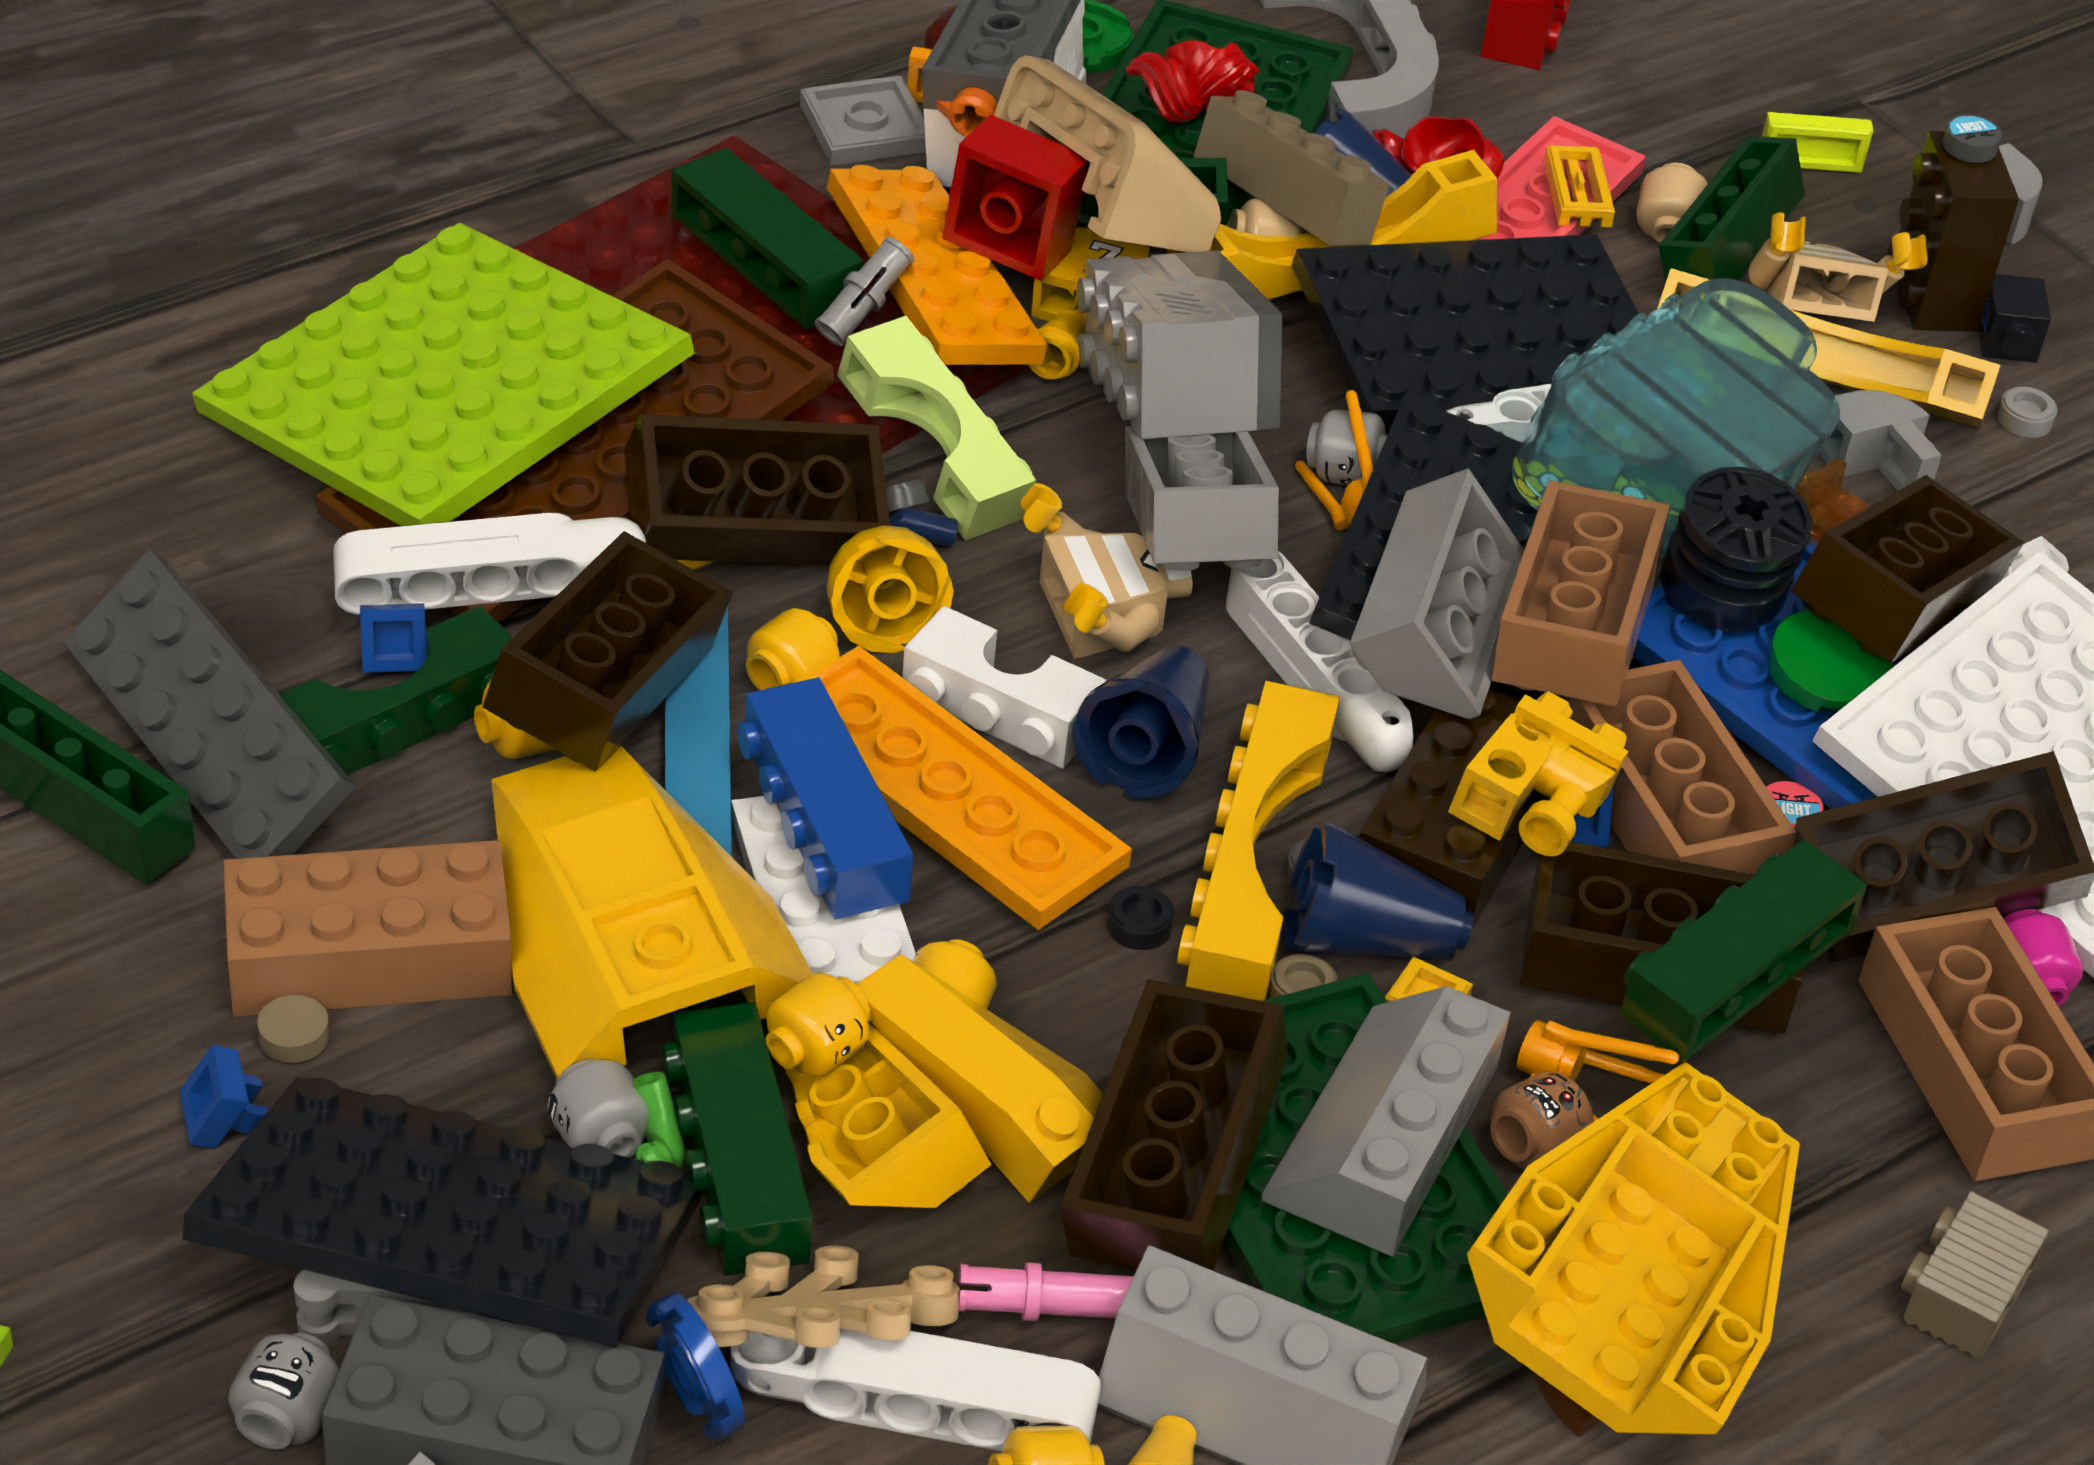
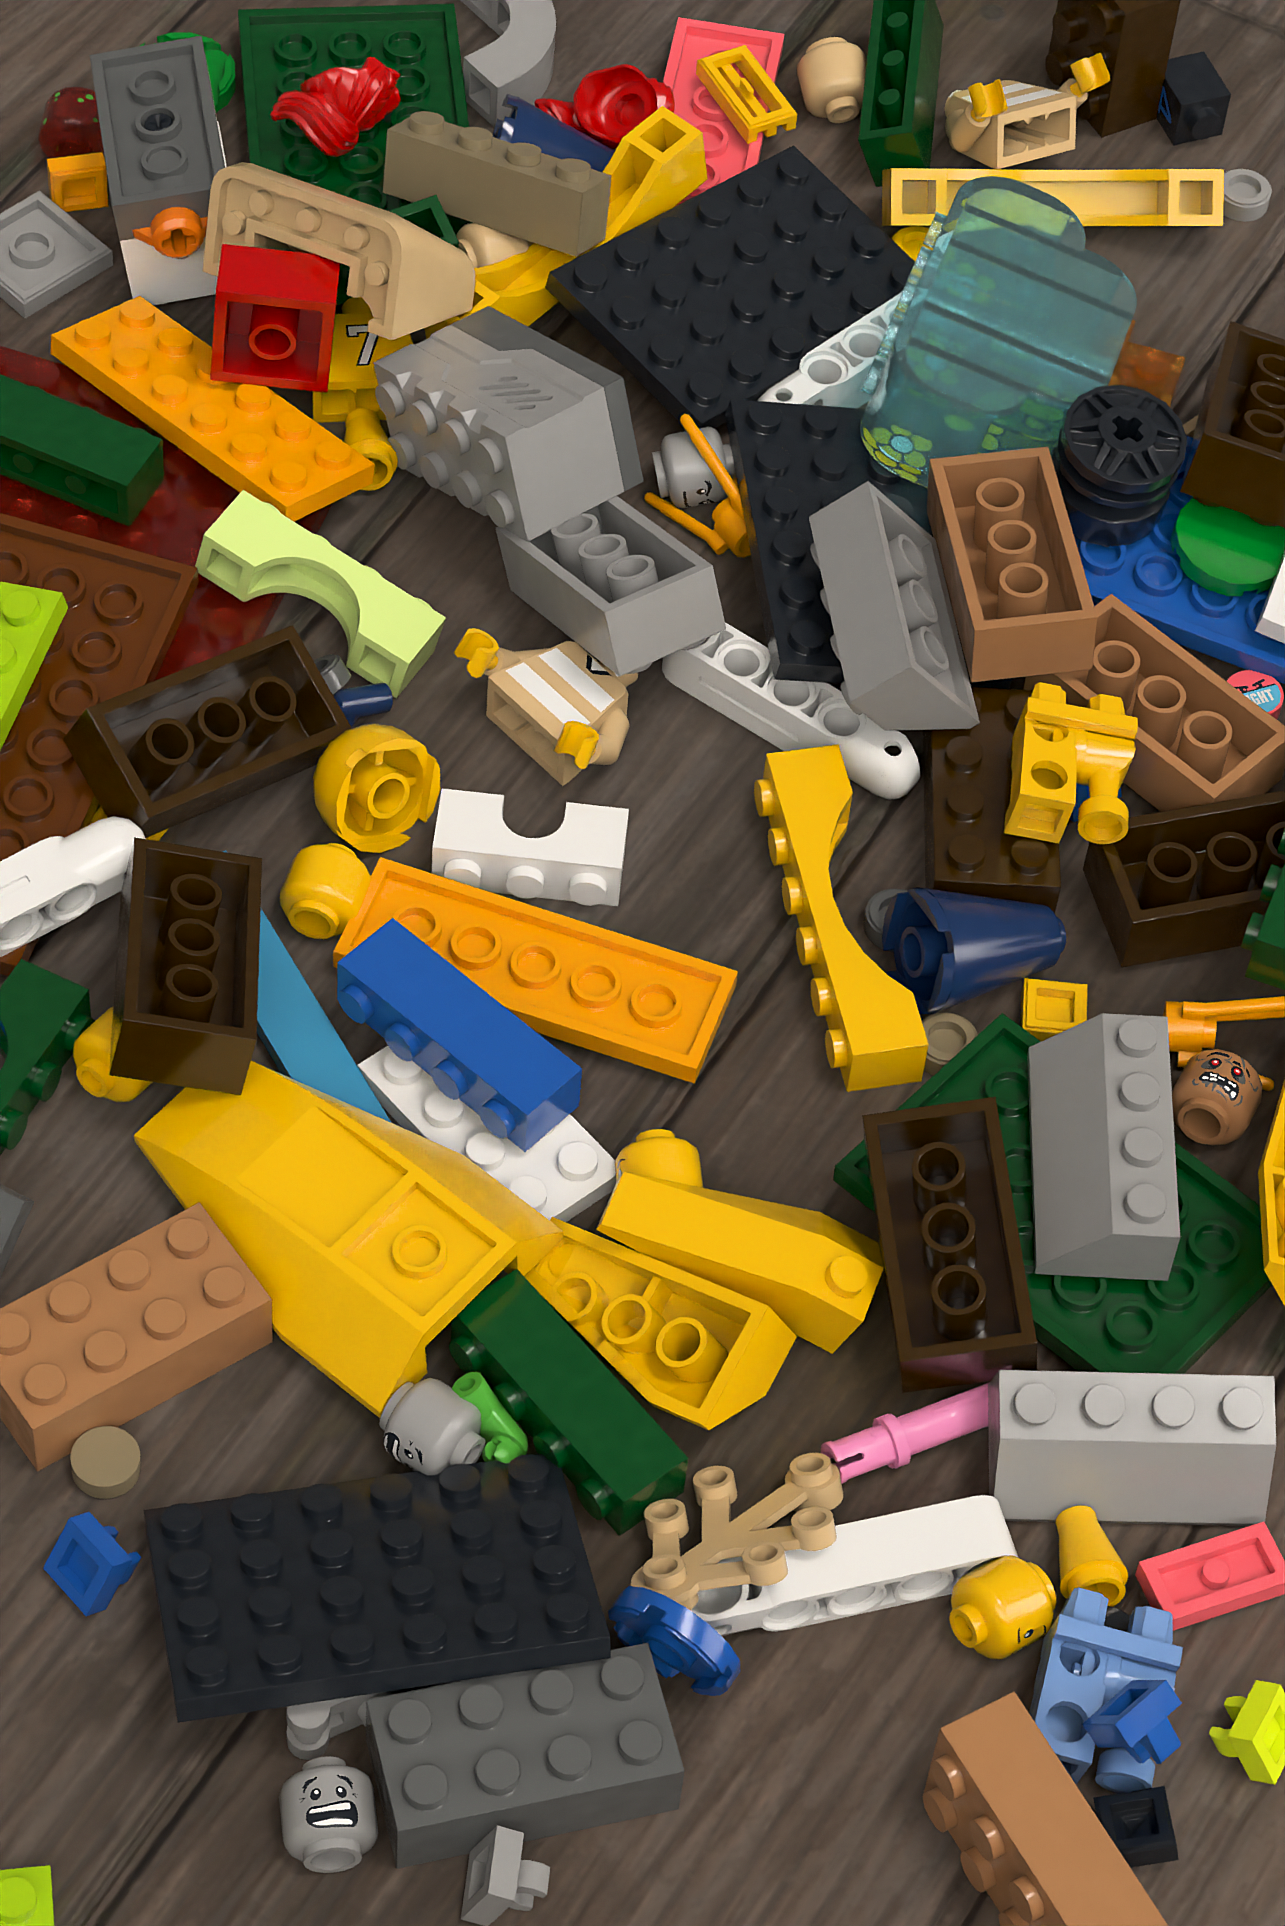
camera: 25 degrees left, 10 degrees up
yellow head [766,972,872,1077] -> none
light grey pin [814,236,915,346] -> none
dark blue cone [1072,646,1209,799] -> none
black tile [1107,886,1175,950] -> none
light grey brick [1810,390,1942,491] -> none

